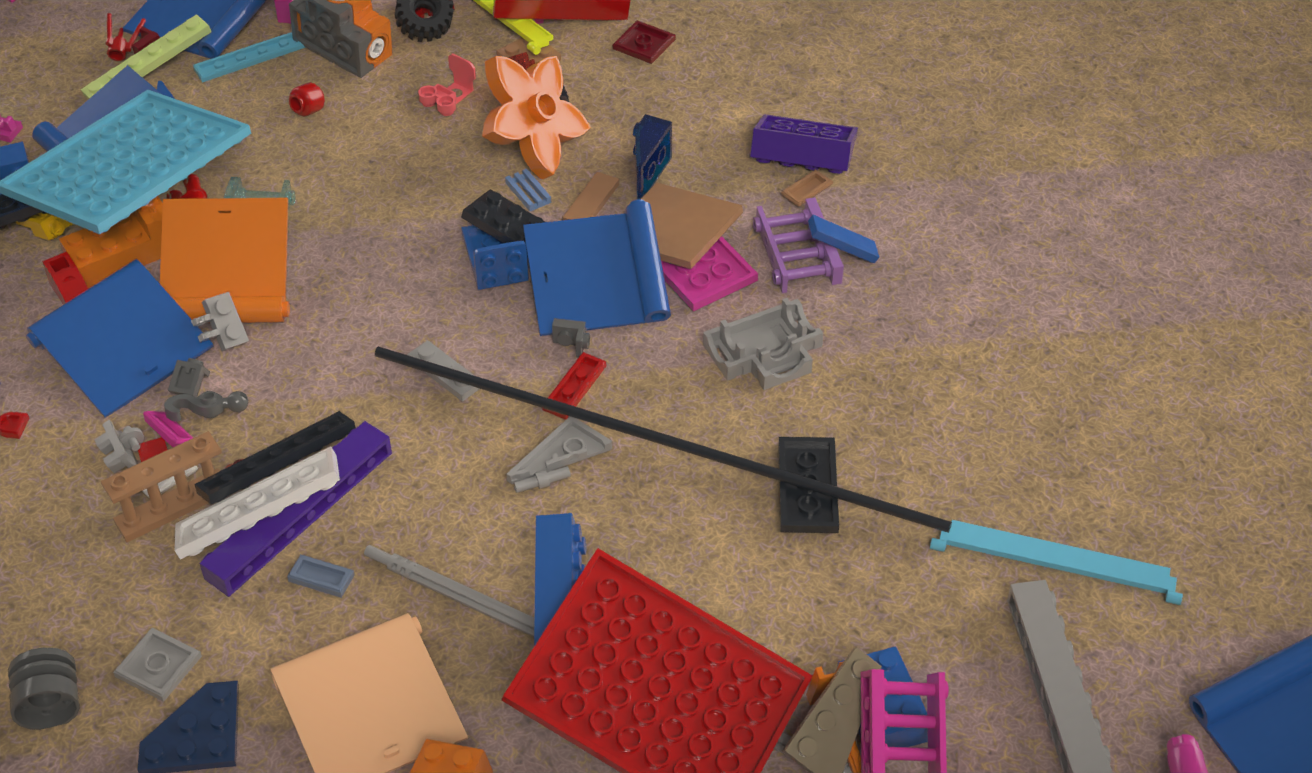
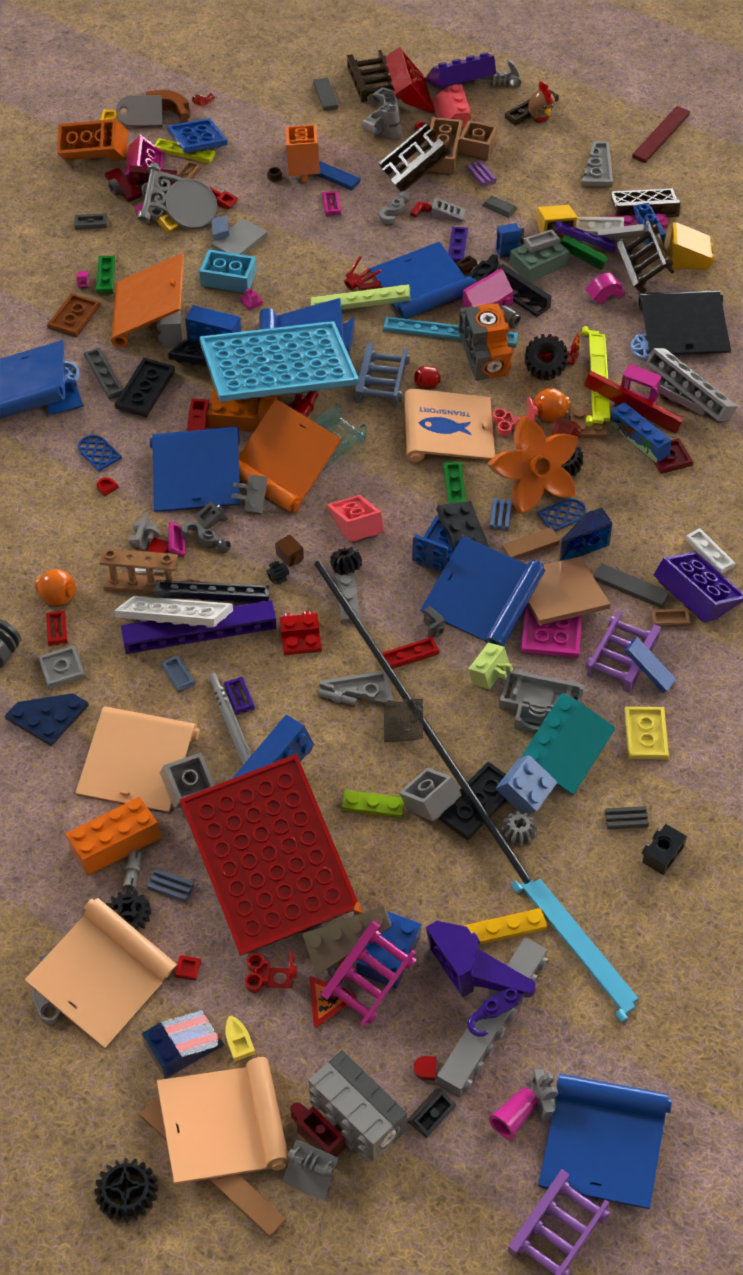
camera: 40 degrees right, 5 degrees up
none -> orange brick [35,569,76,606]
none -> red tile [46,611,68,646]
none -> light grey brick [160,752,215,809]
none -> dark purple tile [224,677,255,715]
none -> black gear [266,561,290,584]
none -> reddish brown brick [275,534,304,567]
none -> red plate [279,611,322,656]
none -> coral slope [327,495,384,542]
none -> black gear [330,547,362,575]
none -> lime plate [341,790,404,819]
none -> sand blue fence [355,343,410,407]
none -> clear smoke slope [384,699,423,742]
none -> light grey brick [399,768,462,821]
none -> light nougat door [404,389,495,463]
none -> dark purple slope [426,921,536,1037]
none -> green plate [443,462,466,503]
none -> yellow plate [463,908,547,945]
none -> yellowish green brick [468,642,513,690]
none -> medium blue brick [496,754,557,815]
none -> light grey gear [502,811,537,846]
none -> teal slope [521,693,616,795]
none -> light grey hinge [530,1069,558,1122]
none -> orange brick [533,388,571,423]
none -> blue window [537,499,587,532]
none -> dark grey tile [594,563,670,608]
none -> dark grey tile [605,806,649,829]
none -> blue brick [610,402,672,463]
none -> light yellow tile [624,707,669,760]
none -> black brick [642,824,687,875]
none -> white tile [685,528,736,574]

